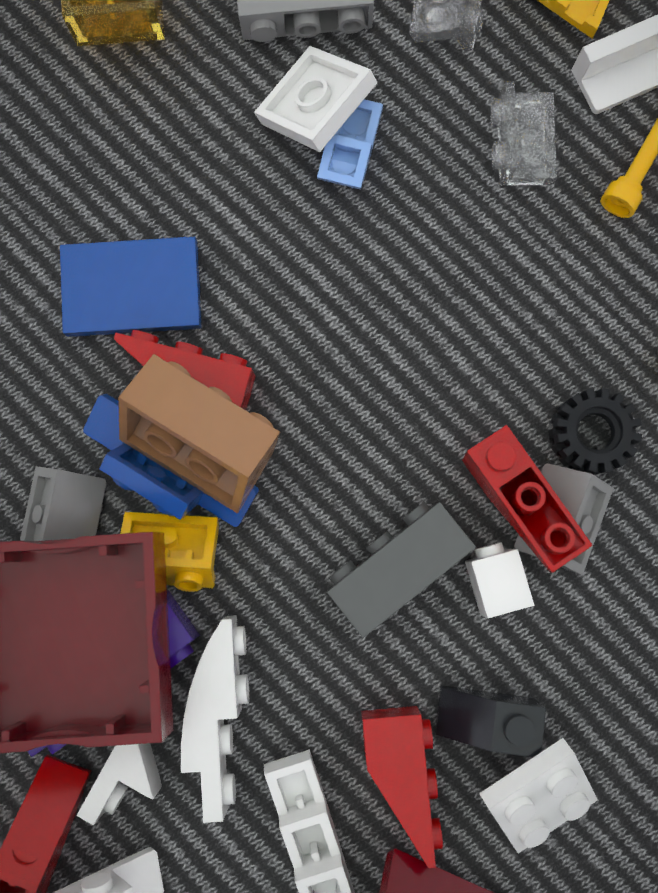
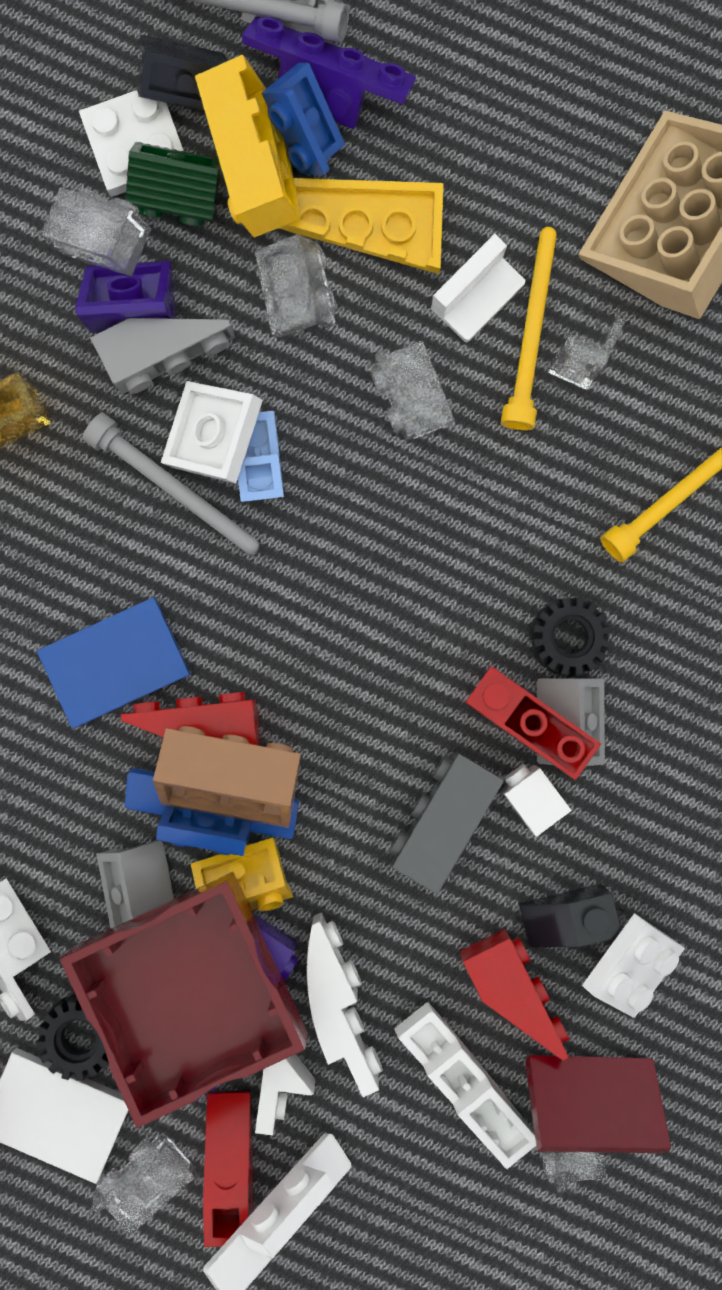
camera: 20 degrees left, 5 degrees up
none -> light grey piece [82,412,259,554]

